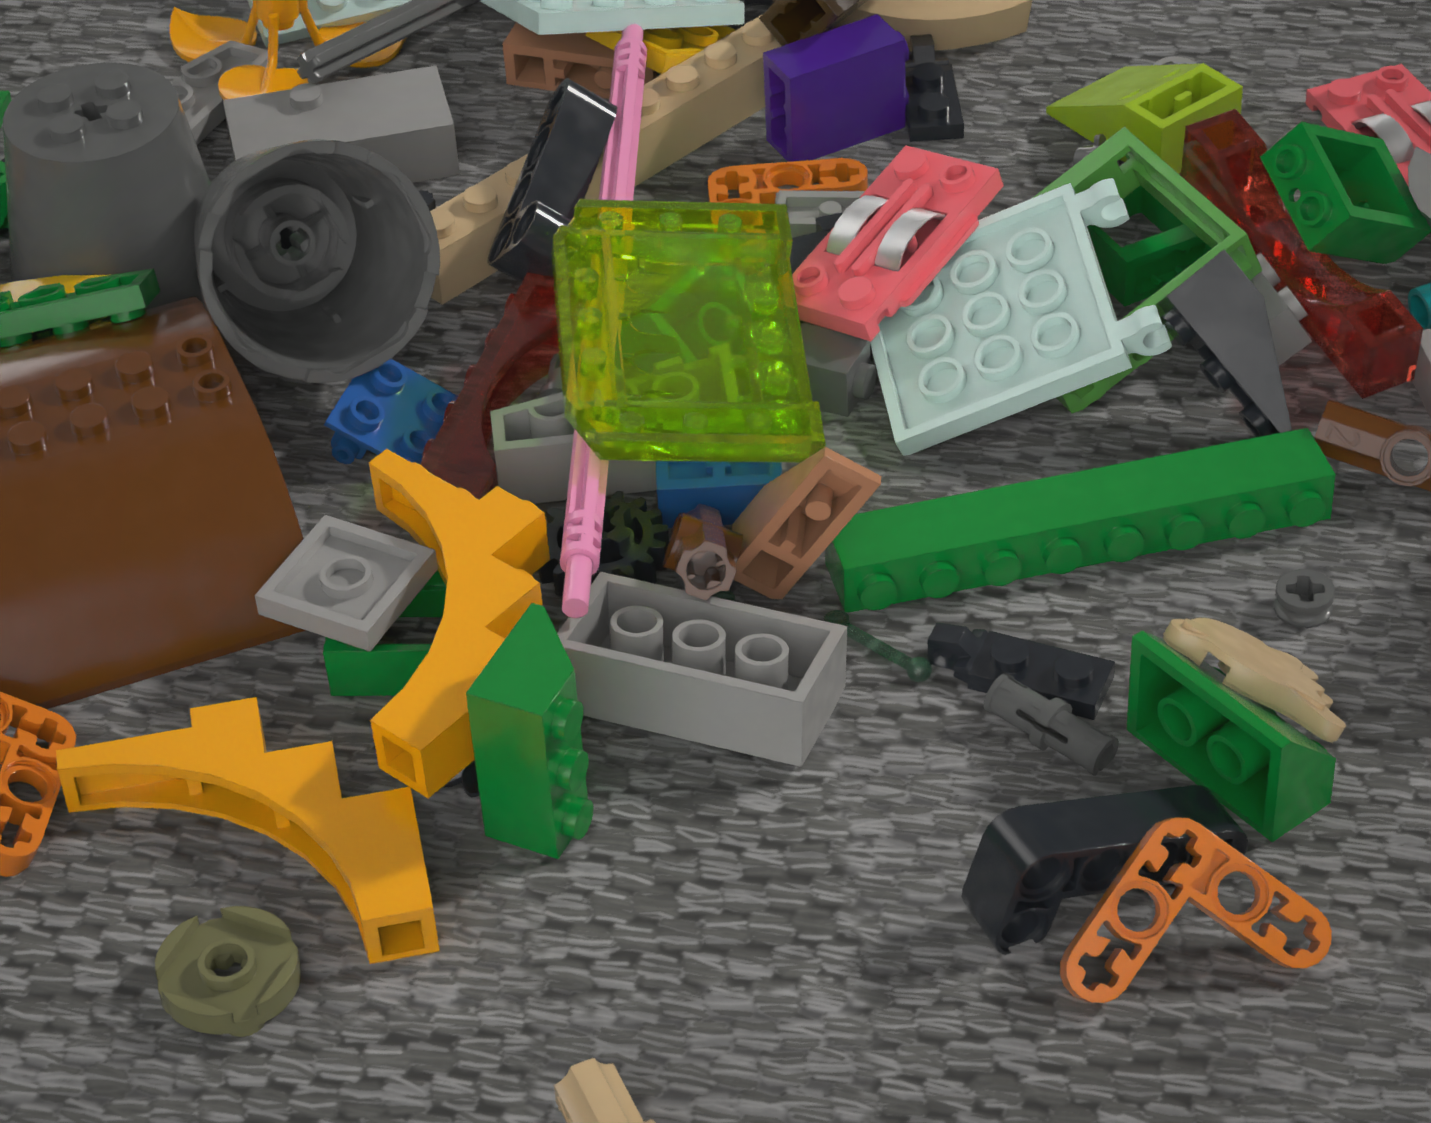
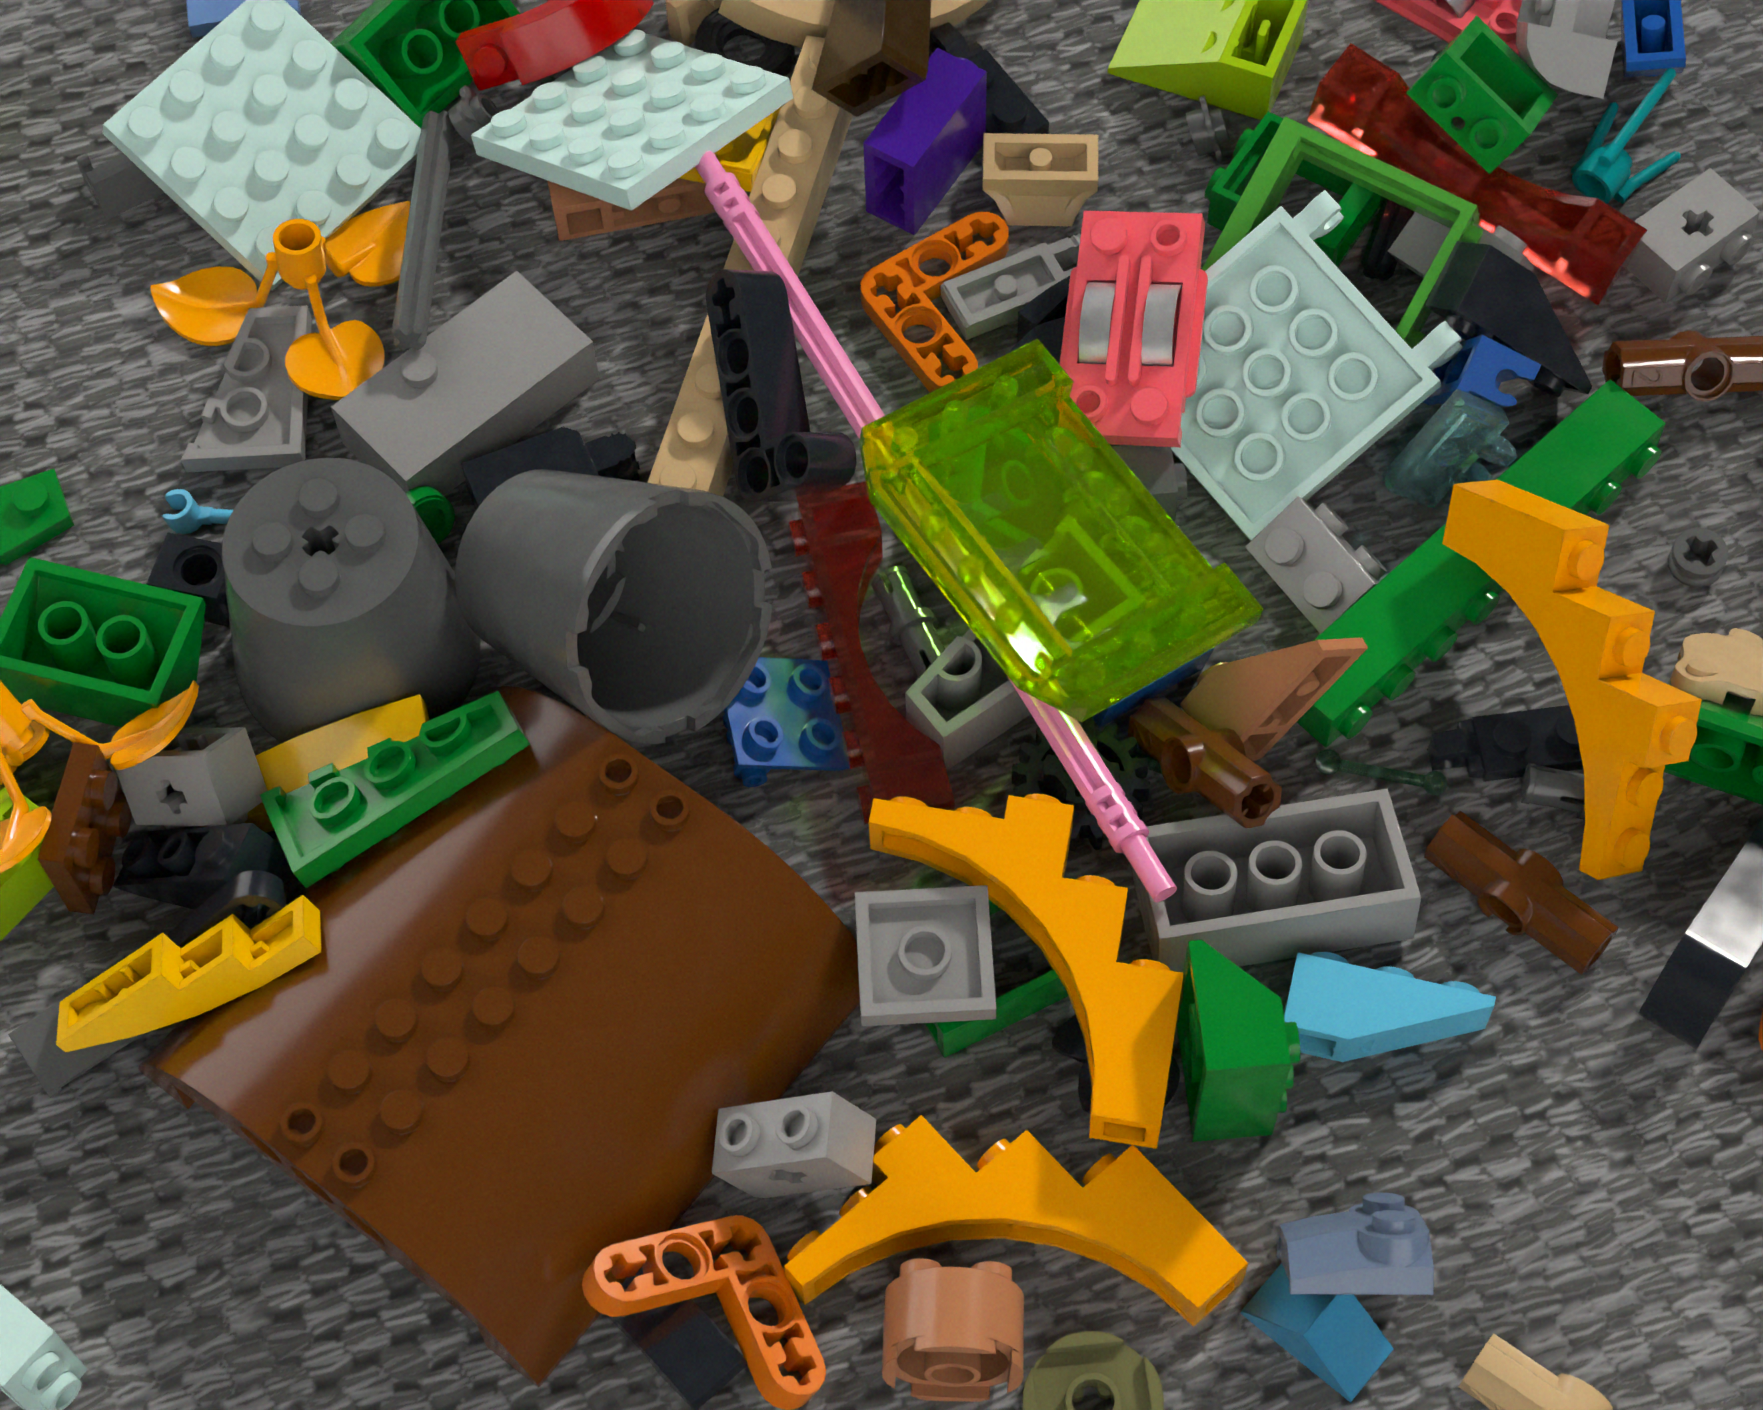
camera: 30 degrees left, 20 degrees up
none -> light grey brick [712,1091,876,1198]
none -> nougat brick [882,1258,1024,1402]
none -> tan slope [983,133,1098,226]
none -> dark azure slope [1240,1263,1394,1403]
none -> light grey bracket [1245,496,1387,634]
none -> sand blue slope [1276,1193,1434,1295]
none -> medium azure slope [1284,952,1496,1062]
none -> clear light blue hinge [1381,389,1517,508]
none -> blue hinge [1423,335,1541,415]
none -> reddish brown piece [1424,811,1619,975]
none -> light orange arch [1442,480,1702,880]

